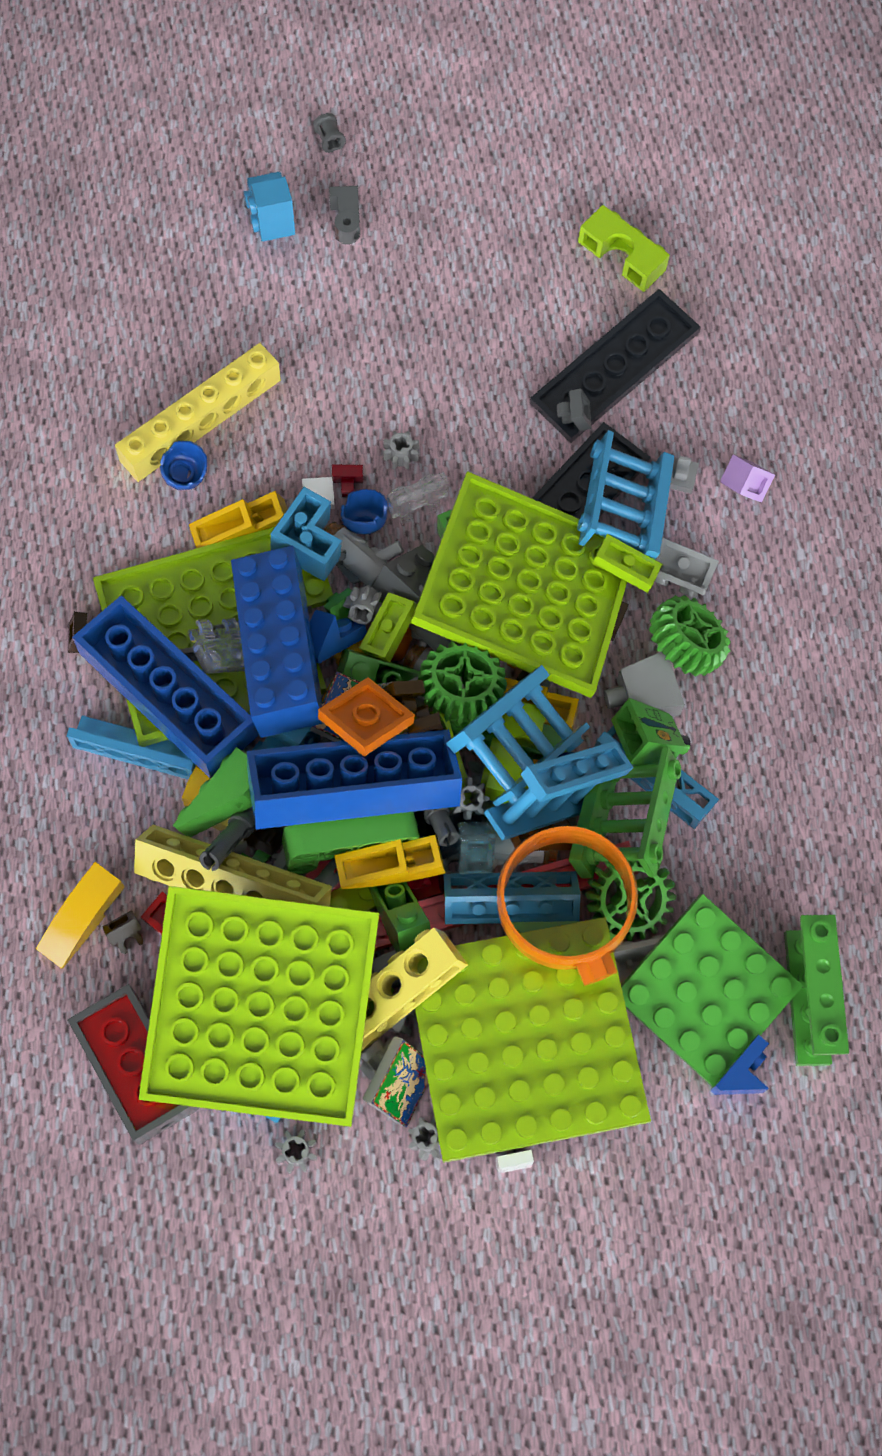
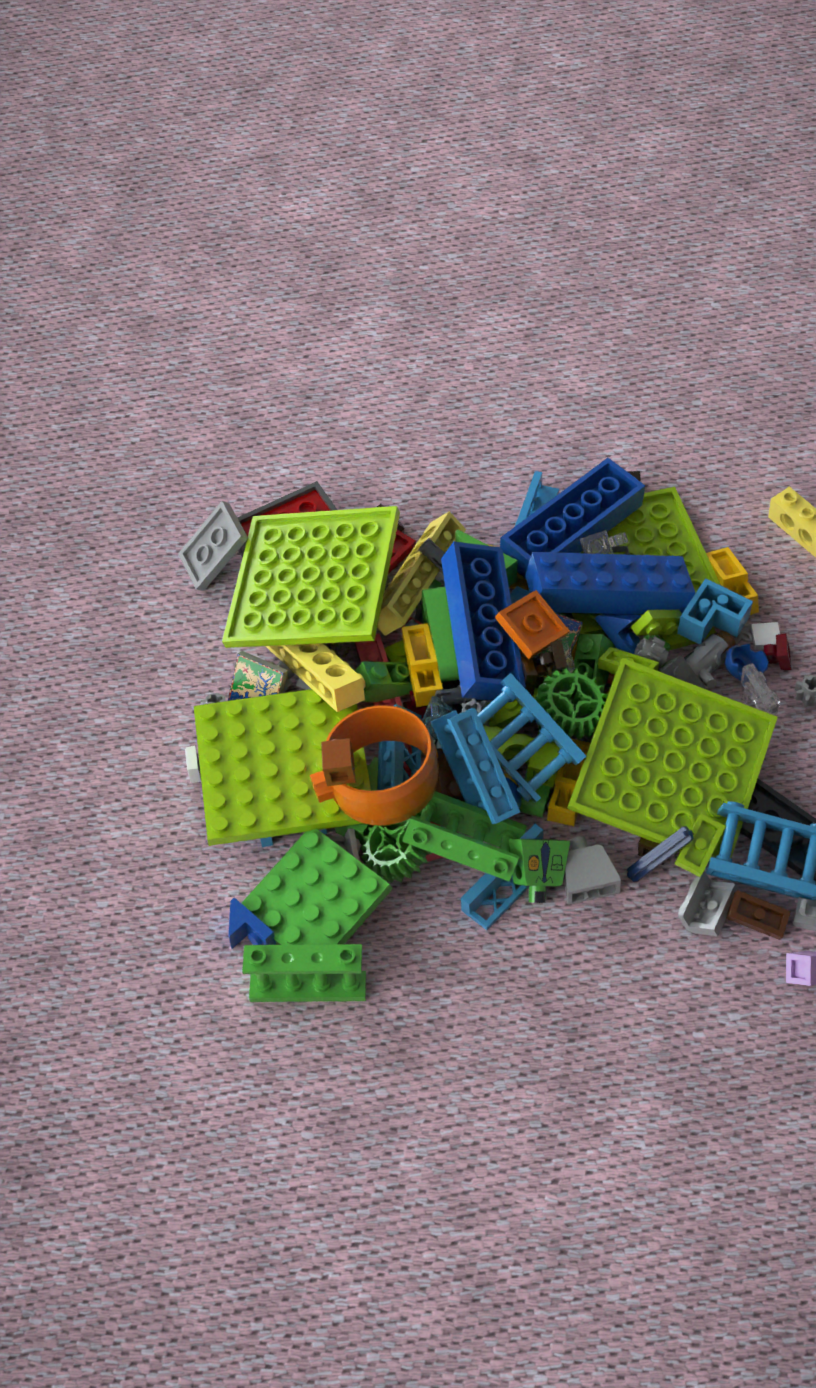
camera: 100 degrees right, 15 degrees down
yellow slope [36,862,125,969] -> none
blue hair [160,441,207,490] -> none
light grey gear [275,1129,317,1174] -> none
bright green gear [649,595,731,677] -> none
none -> light grey plate [178,501,248,591]
none -> dark orange brick [321,738,356,786]
none -> axle [627,826,694,882]
none -> lime plate [631,609,682,636]
none -> reddish brown plate [726,890,791,940]

